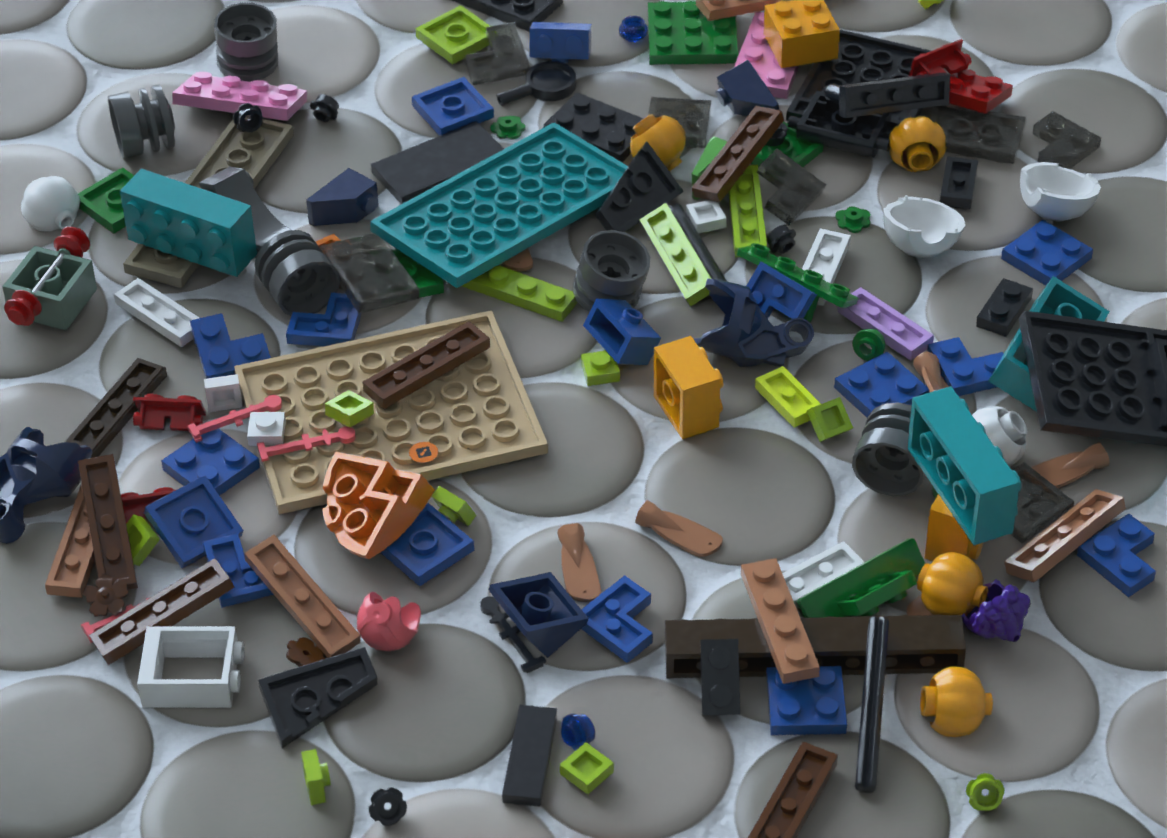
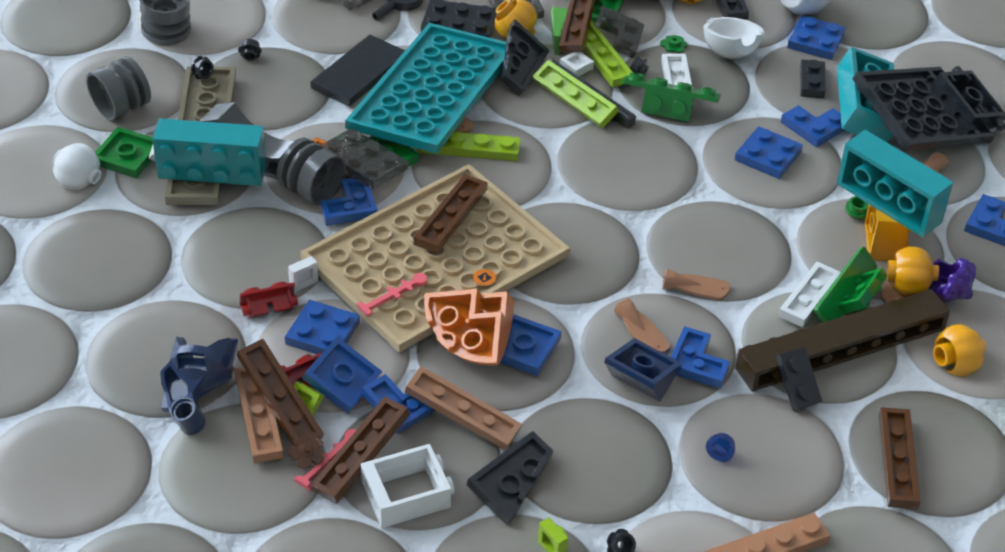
camera: 25 degrees left, 0 degrees up
sand green brick [2,226,97,330] -> none
dark brown tile [65,358,167,458] -> none
white plate [114,278,199,347] -> none
bright pink plate [172,72,307,121] -> none
coral piece [187,395,282,443] -> none
blue plate [190,313,271,379] -> none
white plate [247,412,286,446] -> none
reddish brown plant [286,637,325,667] -> none
dark blue slope [306,168,379,226] -> none
lime plate [325,390,374,427] -> none
coral cap [357,592,421,652] -> none
blue plate [412,77,494,136] -> none
lime plate [431,486,477,526] -> none
black piece [480,596,547,673] -> none
green plant [490,116,525,139] -> none
black tile [502,705,557,807] -> none
lime plate [559,742,614,795] -> none
dark grey wheel [572,230,651,312] -> none
lime plate [581,350,620,386] -> none
blue brick [583,298,661,365] -> none
light orange brick [654,336,723,439] -> none
dark blue piece [694,278,814,367] -> none
nougat plate [741,558,820,684] -> none
blue plate [746,261,817,319] -> none
neon yellow plate [755,366,821,428] -> none
blue plate [766,666,847,735] -> none
lime plate [807,397,853,442] -> none
lavender plate [838,287,934,361] -> none
green plate [852,329,885,361] -> none
dark grey wheel [852,402,925,496] -> none
black axle [855,616,889,793] -> none
nougat piece [913,351,948,392] -> none
nougat plate [1004,489,1126,583] -> none

